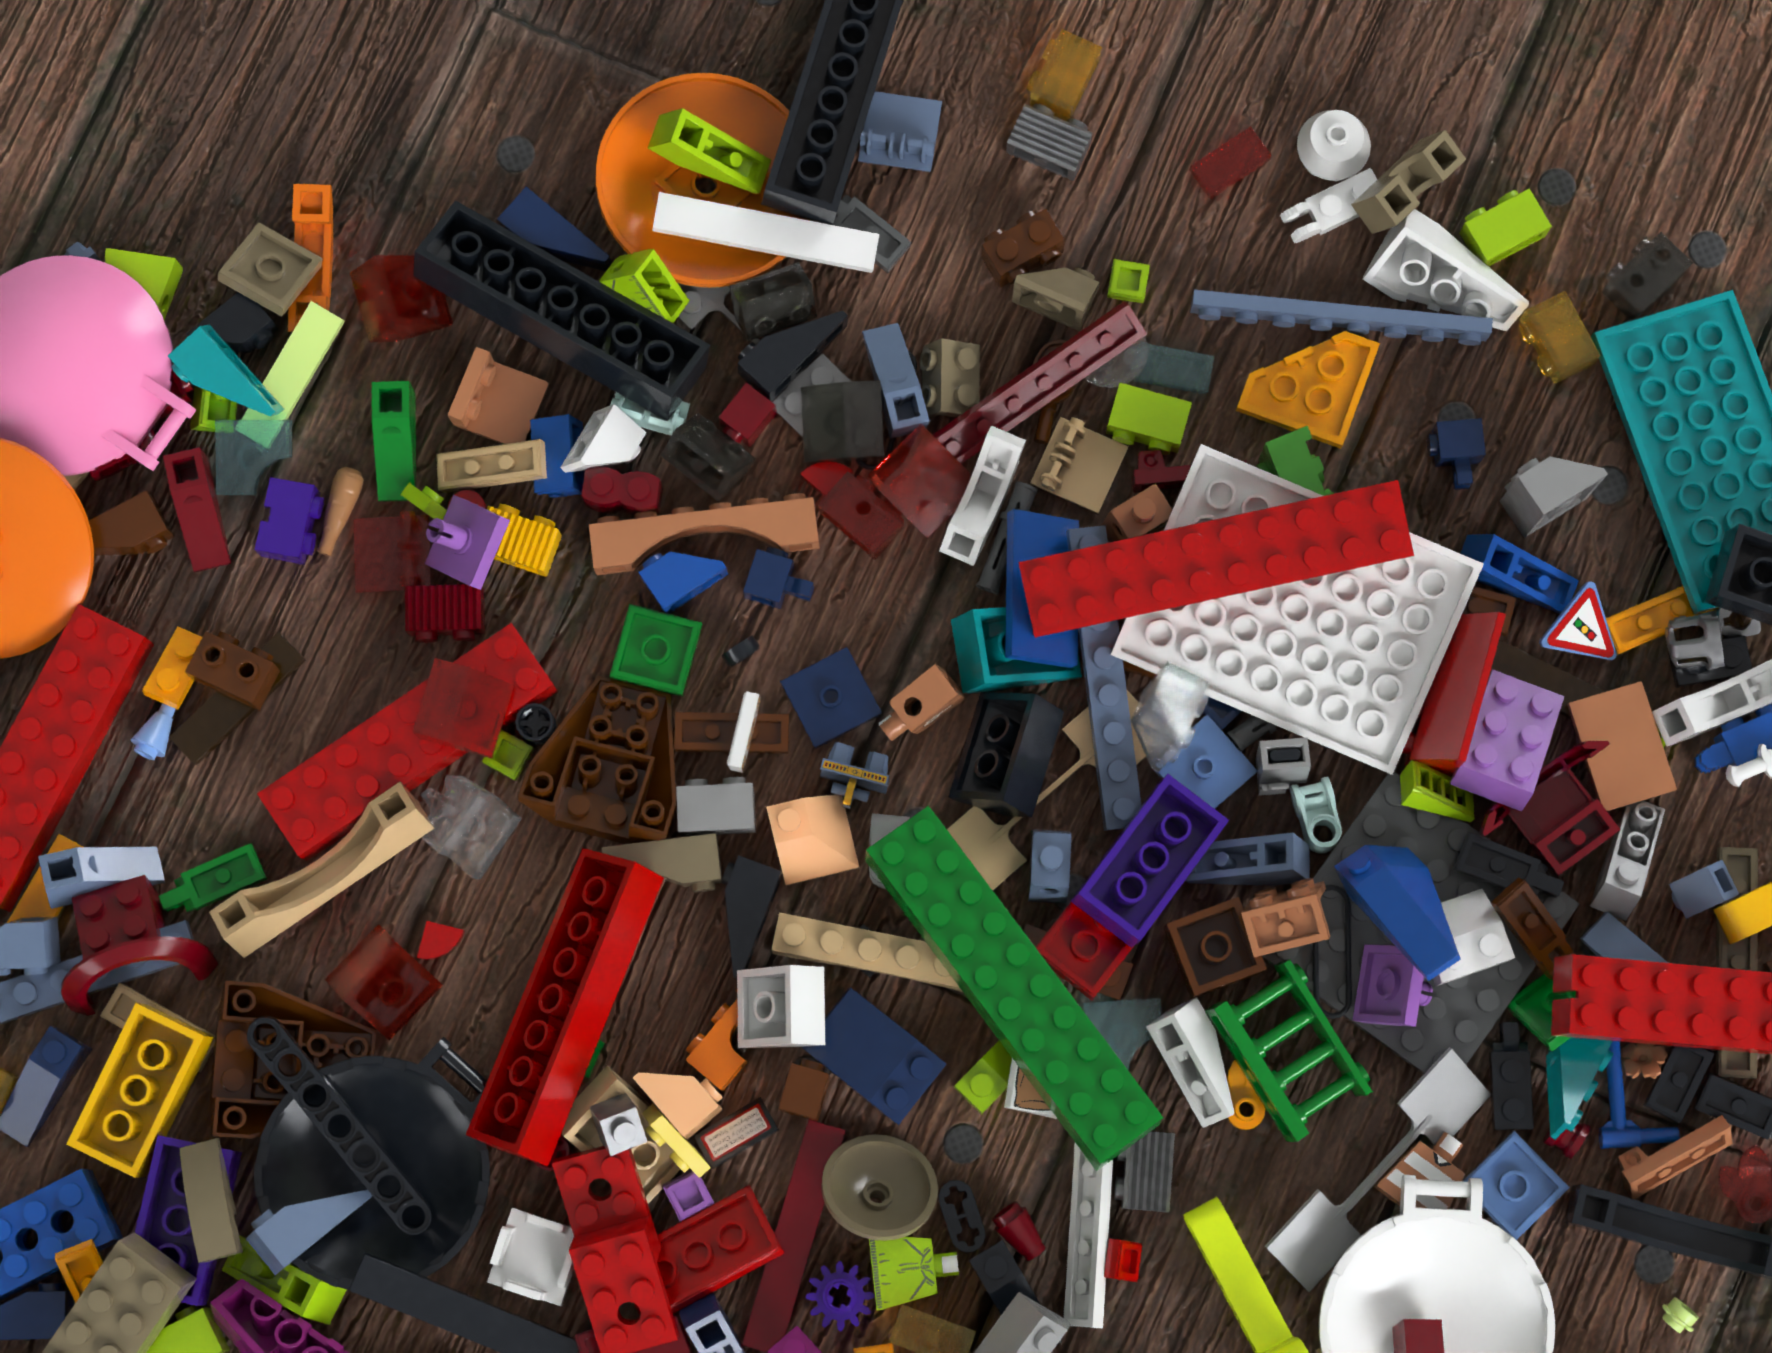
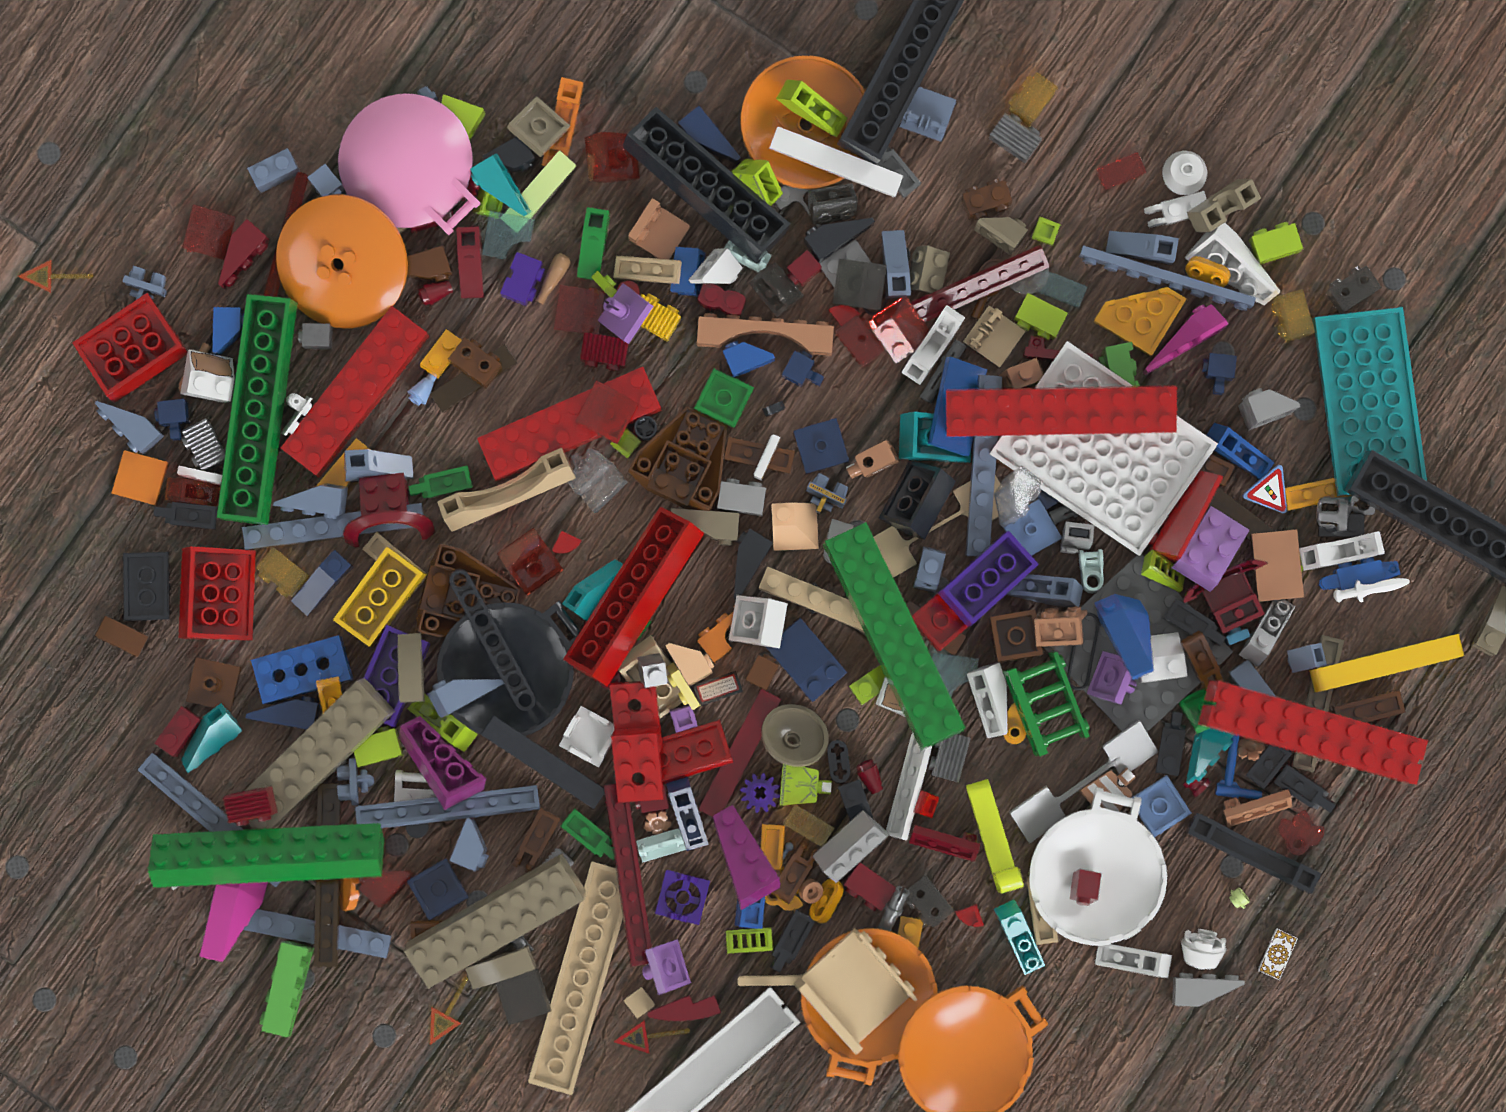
camera: 10 degrees right, 5 degrees up
none -> dark red cone [418,280,453,306]
none -> teal slope [562,559,623,621]
none -> dark red hinge [909,825,980,862]
none -> sand blue slope [1106,231,1179,265]
none -> dark pink wedge [1143,304,1228,375]
none -> light orange plate [1185,256,1231,287]
none -> dark azure plate [1225,627,1251,646]

